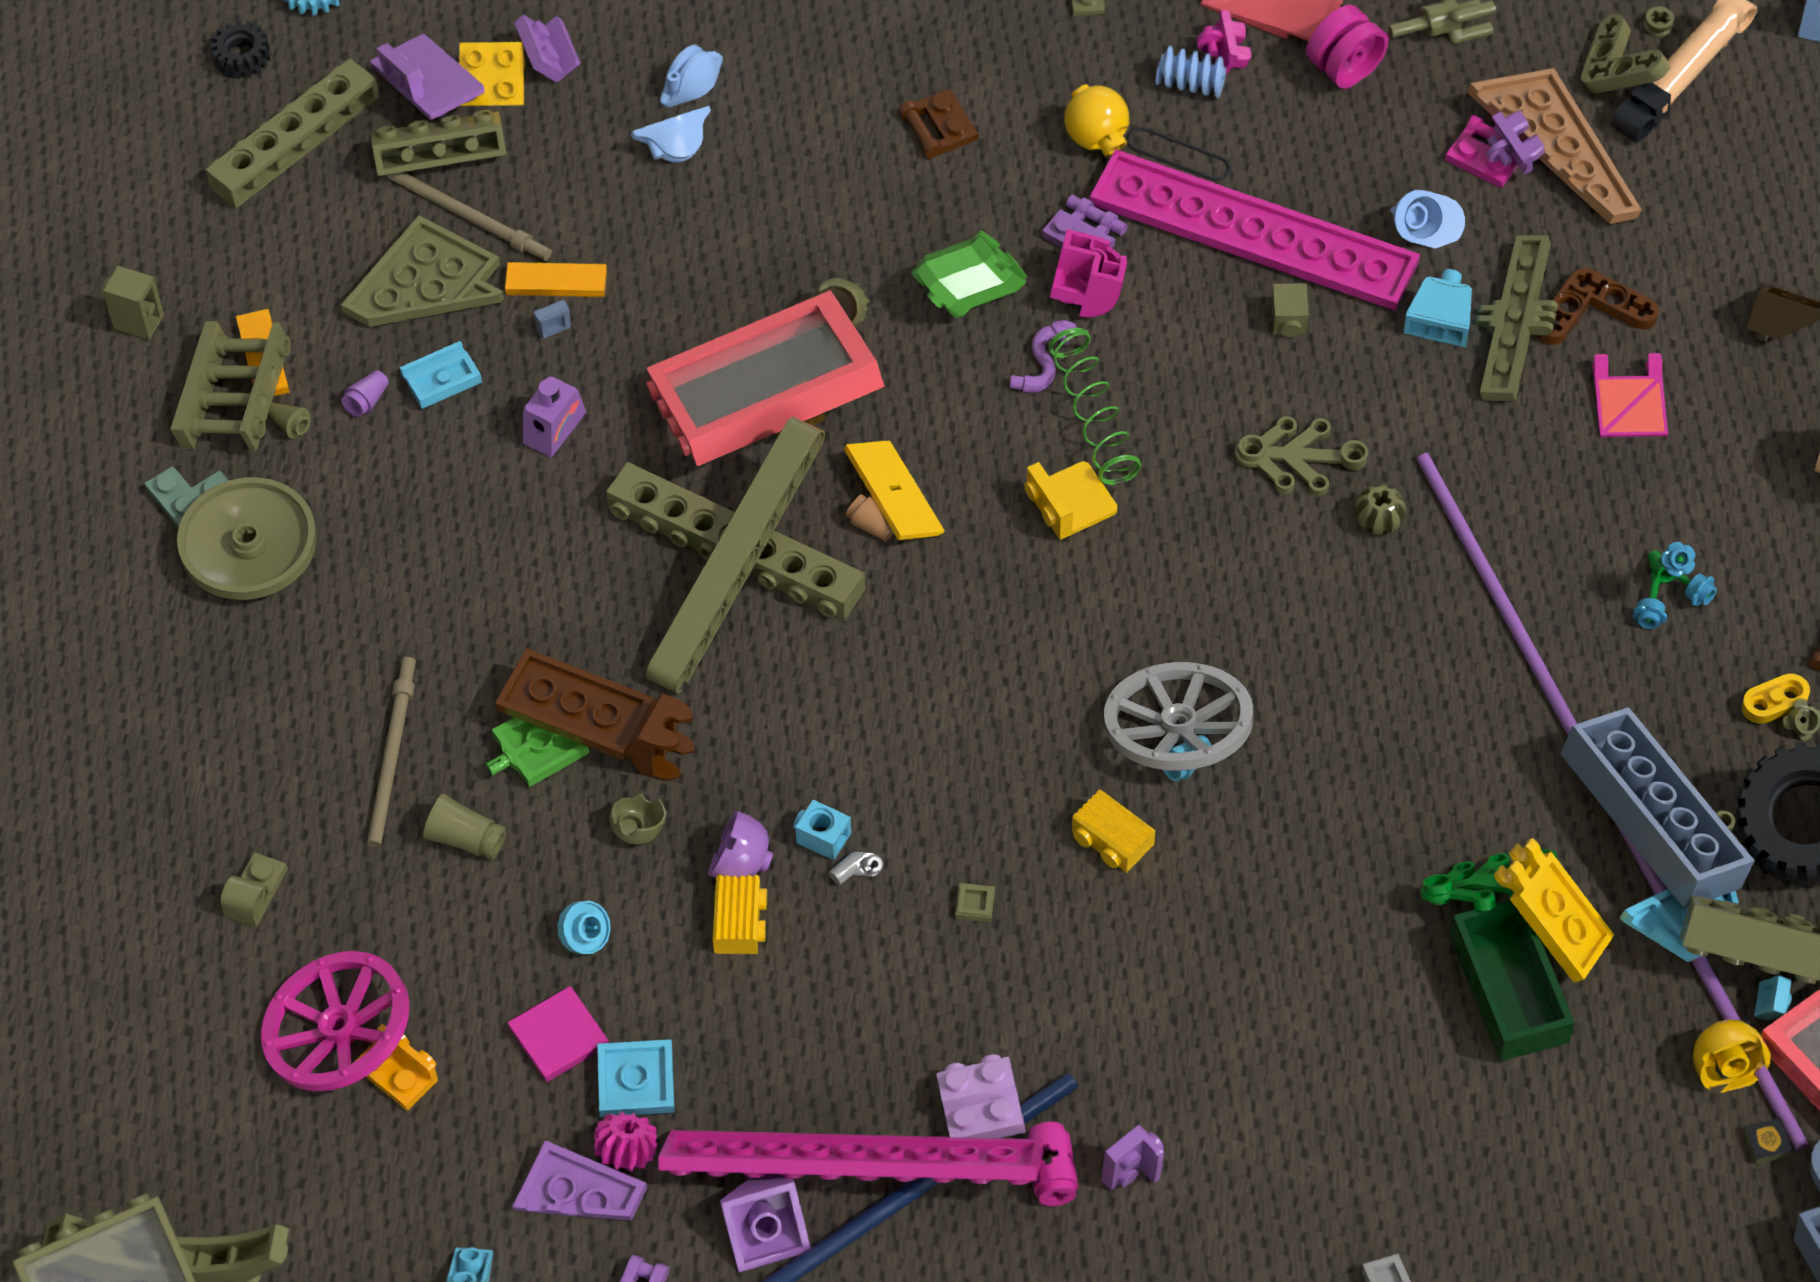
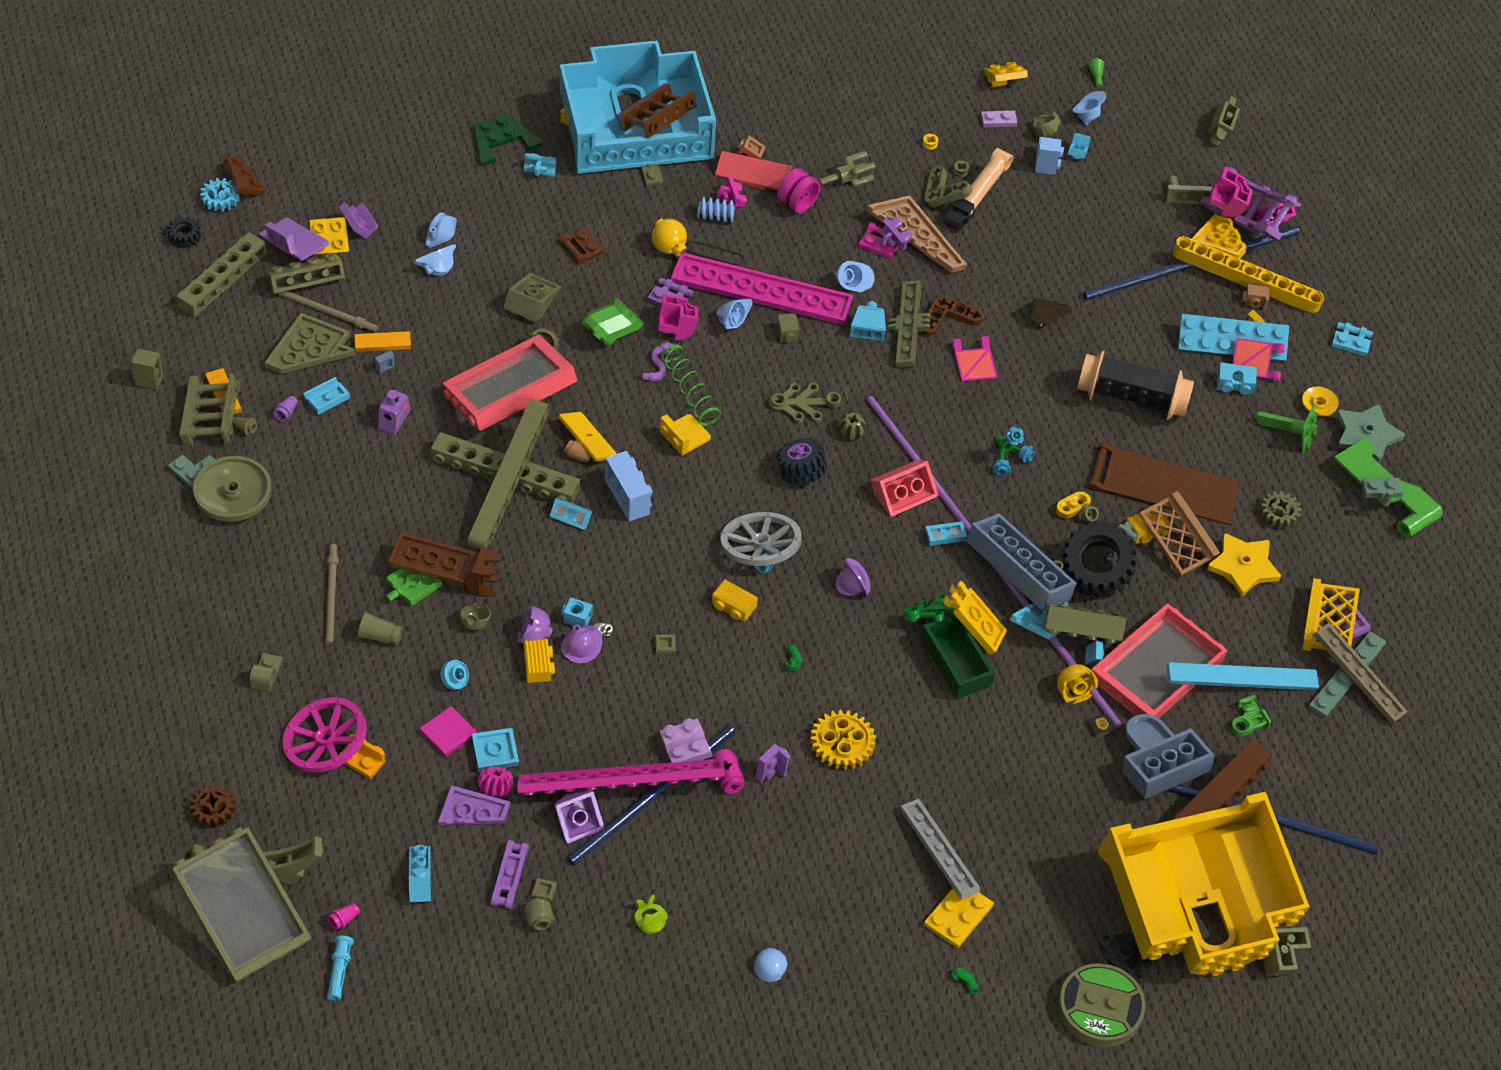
camera: 15 degrees left, 5 degrees down
none -> reddish brown gear [190,784,236,828]
none -> olive slope [504,273,562,322]
none -> medium azure piece [550,498,592,530]
none -> medium lavender helmet [561,624,602,663]
none -> light blue brick [605,451,652,522]
none -> light blue hat [717,299,752,329]
none -> black wheel [777,438,827,485]
none -> green arm [786,645,803,671]
none -> yellow gear [810,710,876,770]
none -> medium lavender helmet [836,558,870,597]
none -> coral slope [870,460,939,517]
none -> medium azure piece [925,521,967,546]

